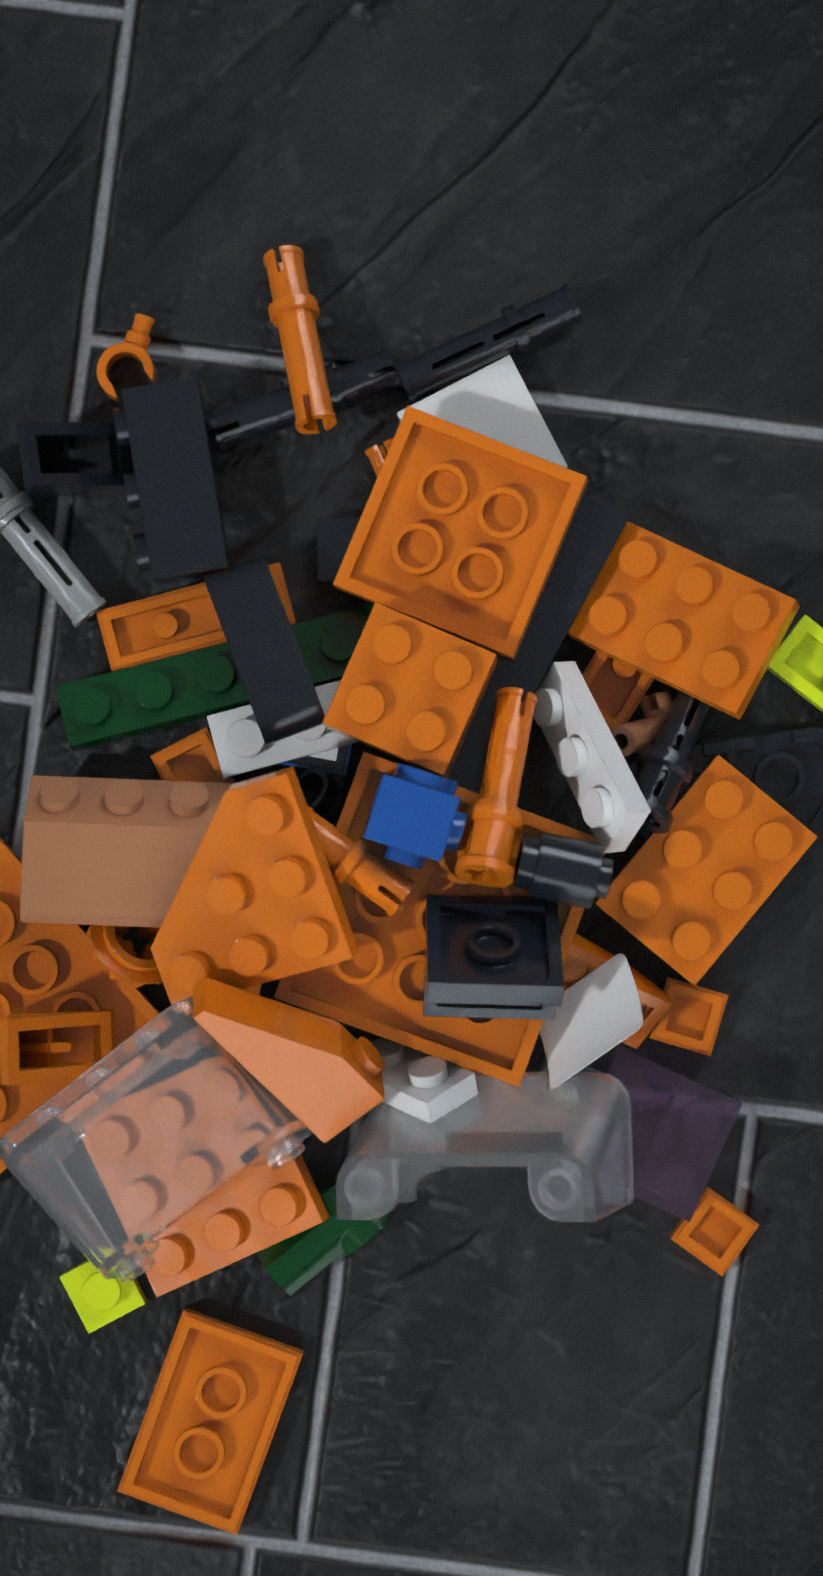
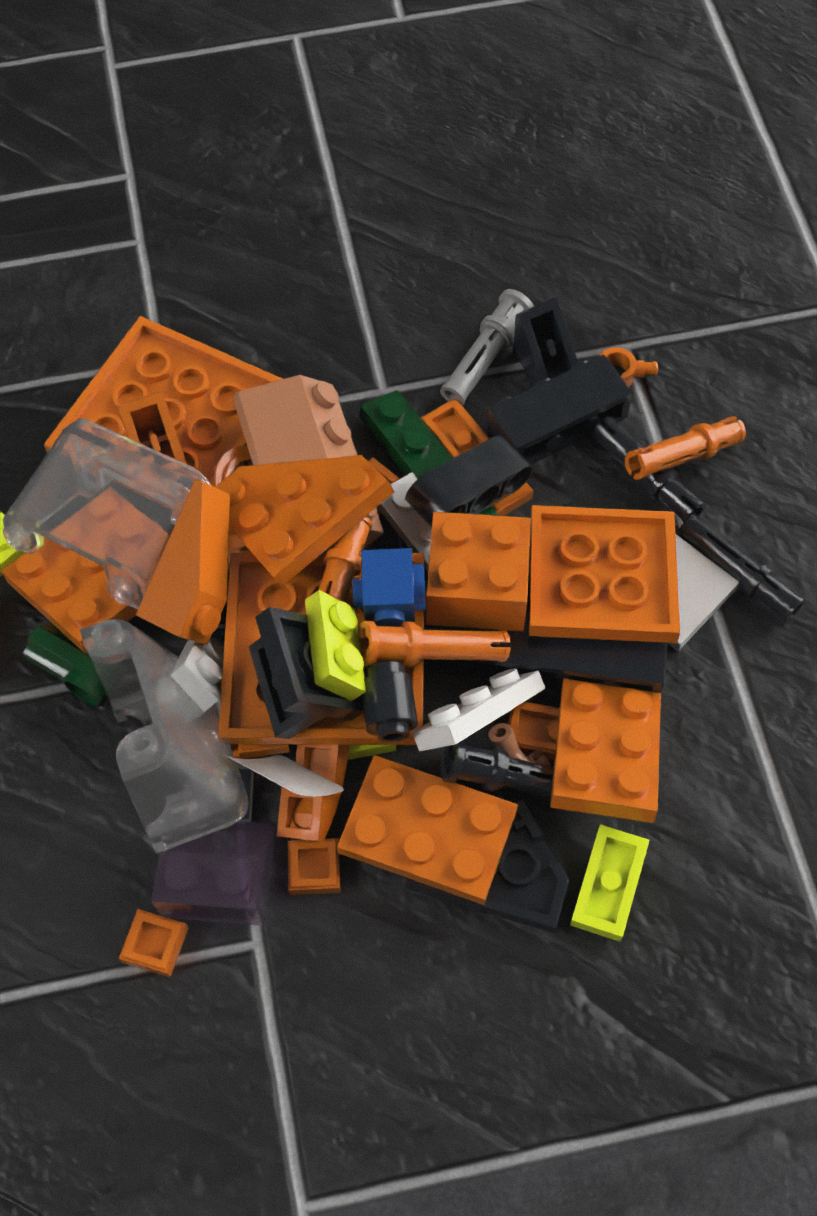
camera: 75 degrees right, 25 degrees down
none -> neon yellow plate [305,590,366,701]

